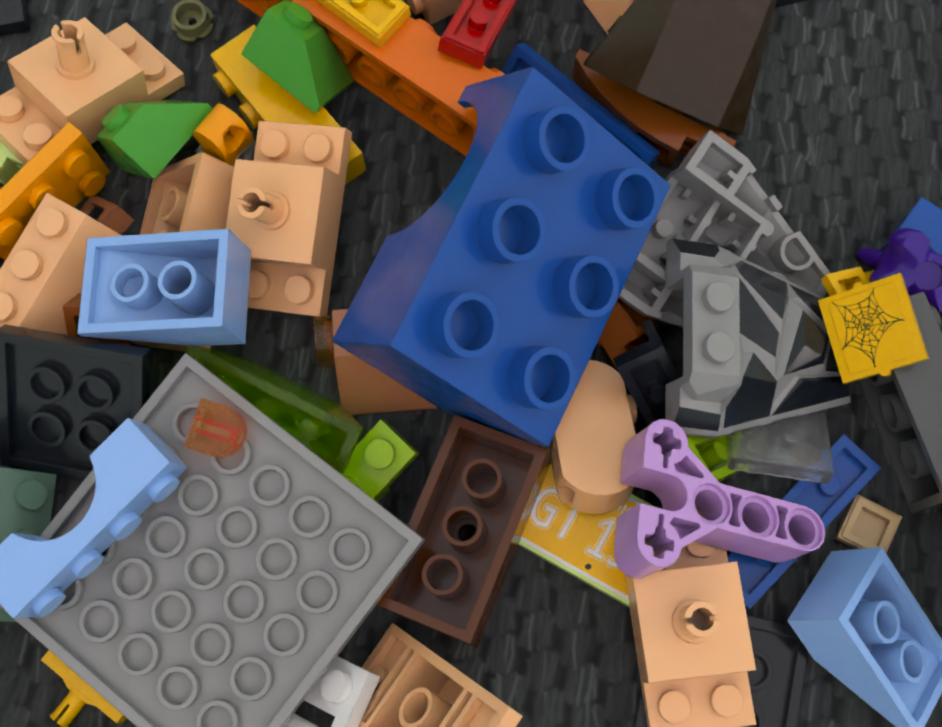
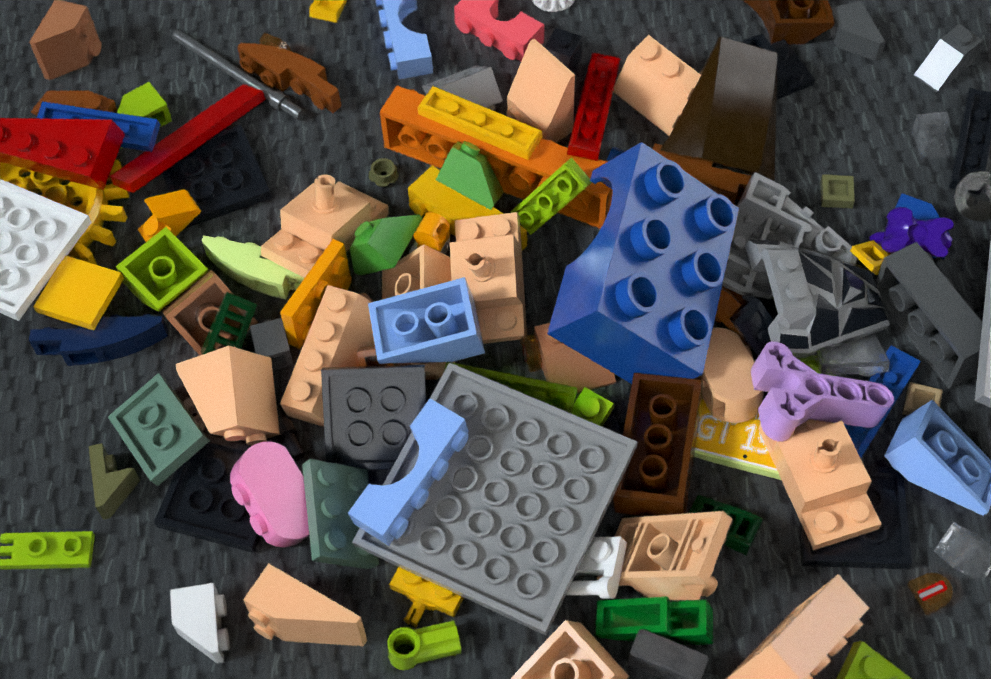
camera: 10 degrees left, 15 degrees down
clear orange tile [184,398,247,458] -> none
yellow piece [818,273,929,384] -> none
none -> lime tile [511,157,592,235]
none -> dark green slope [688,494,763,555]
none -> olive plate [820,174,855,208]

